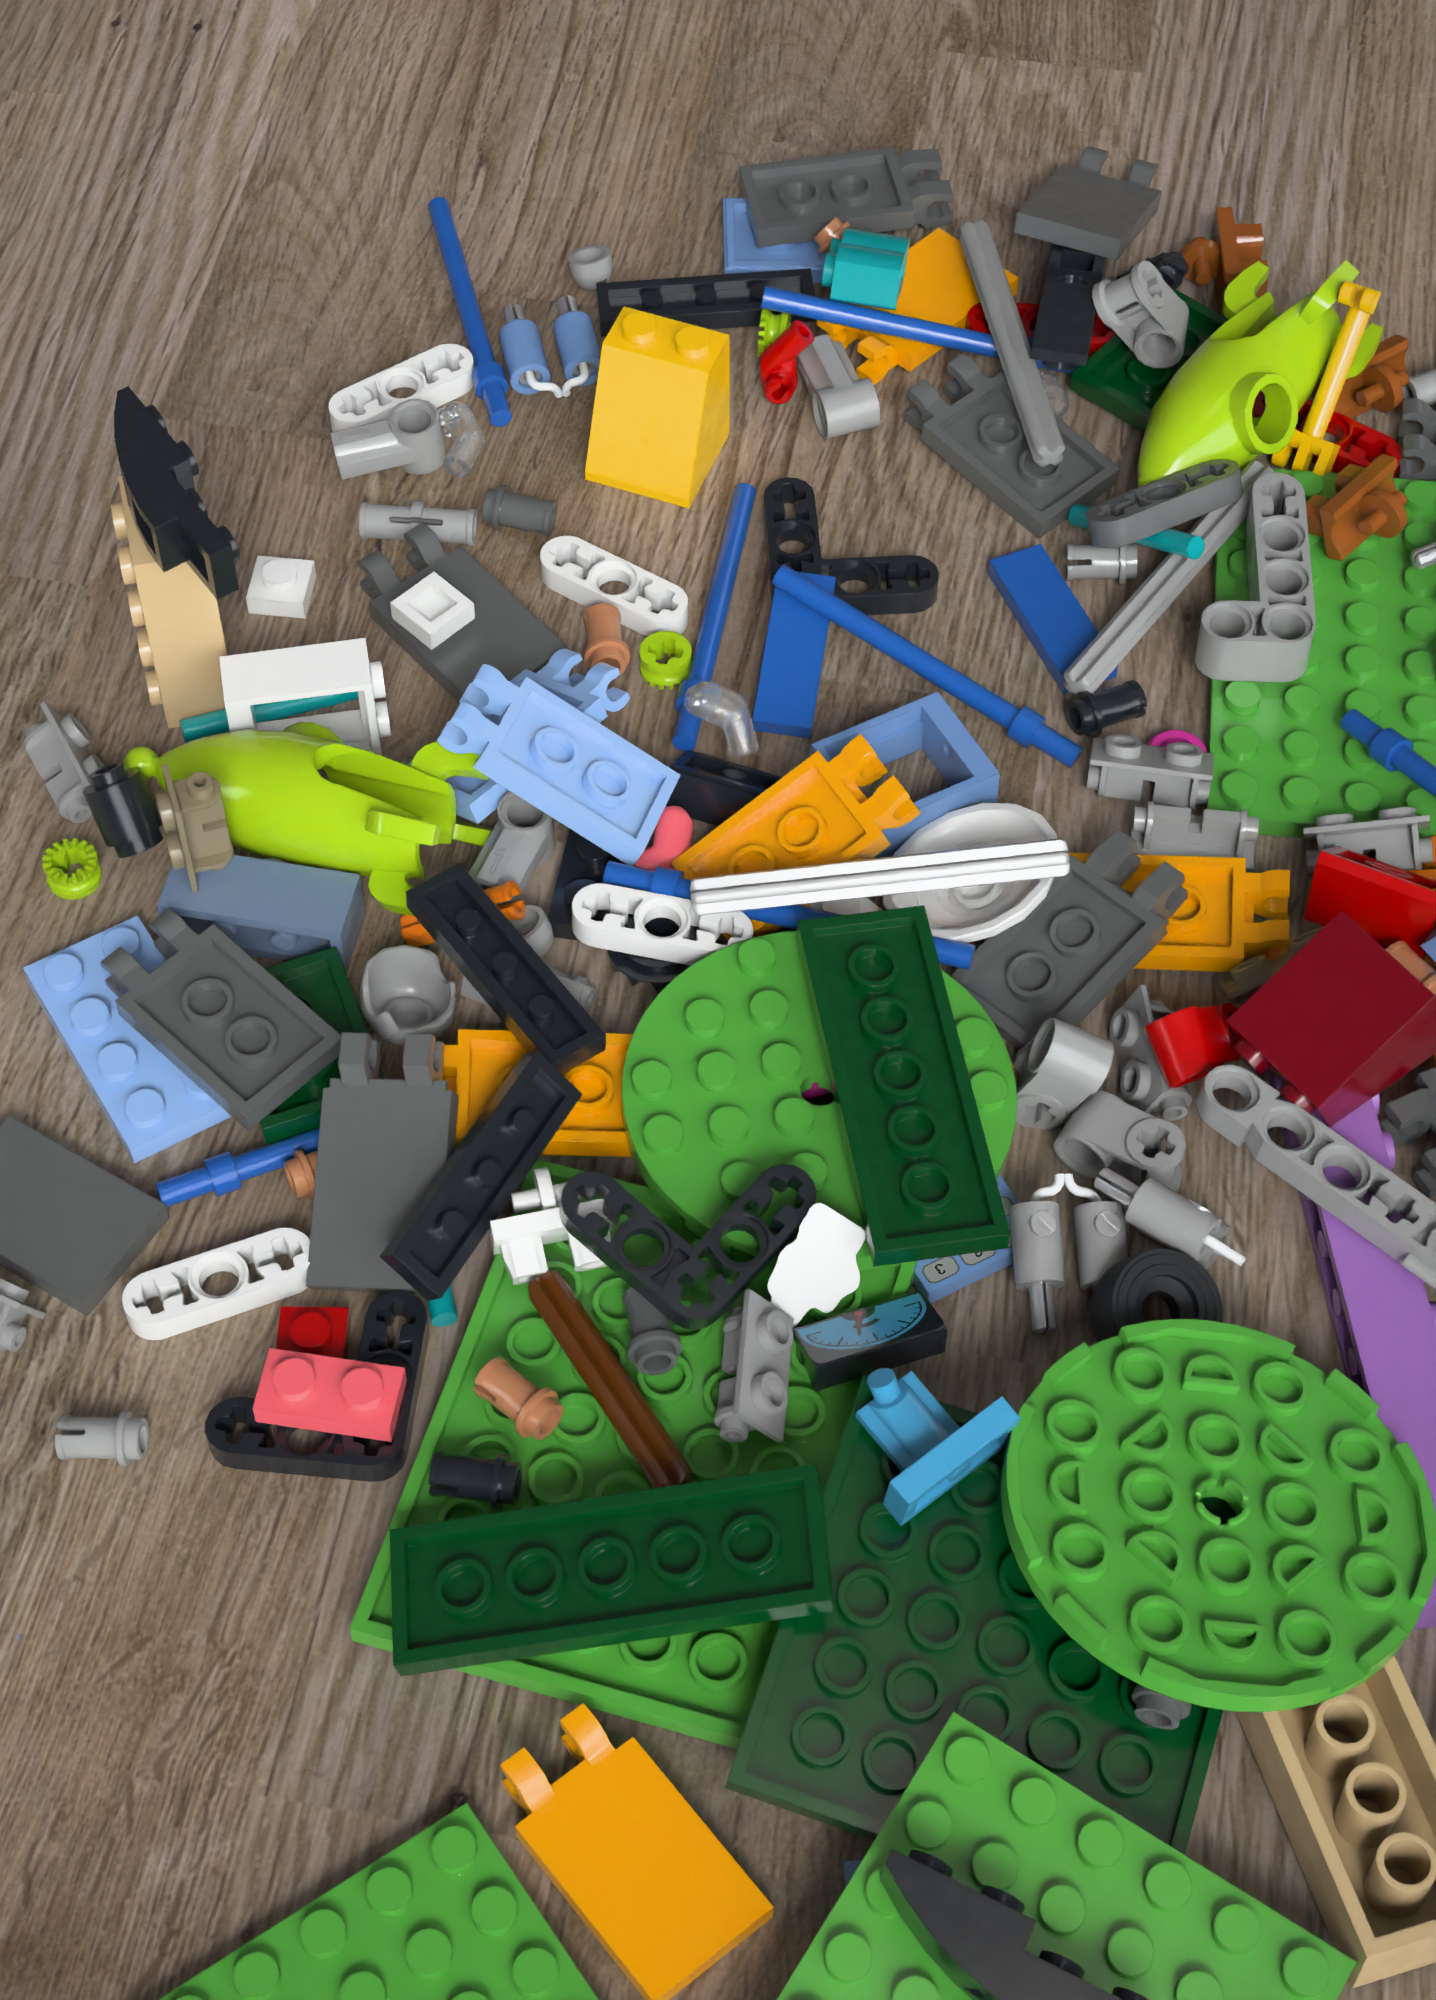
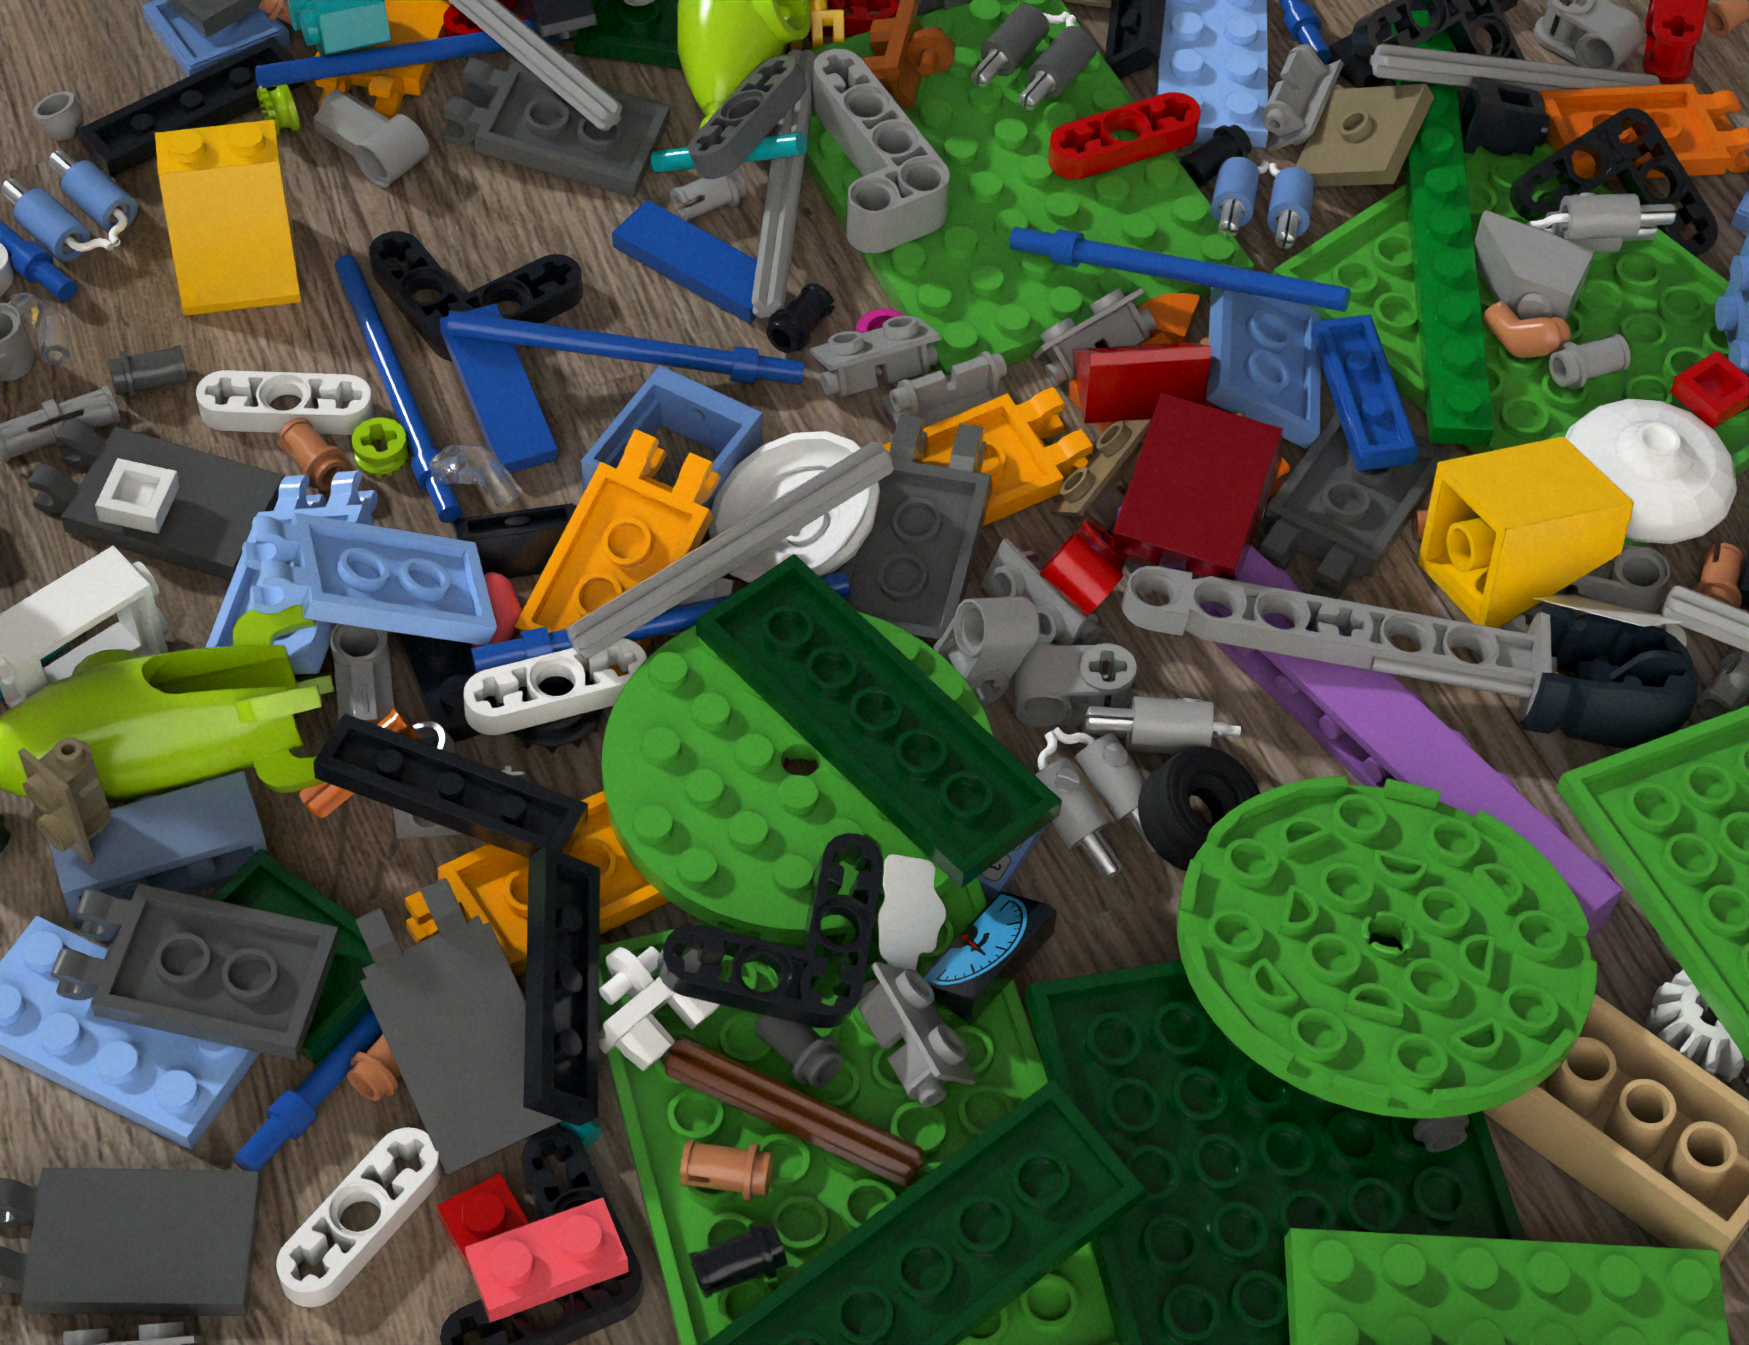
camera: 35 degrees left, 0 degrees up
light grey hair [359,945,456,1046] -> none
red arm [760,320,814,405] -> none
dark azure piece [855,1368,1021,1526] -> none

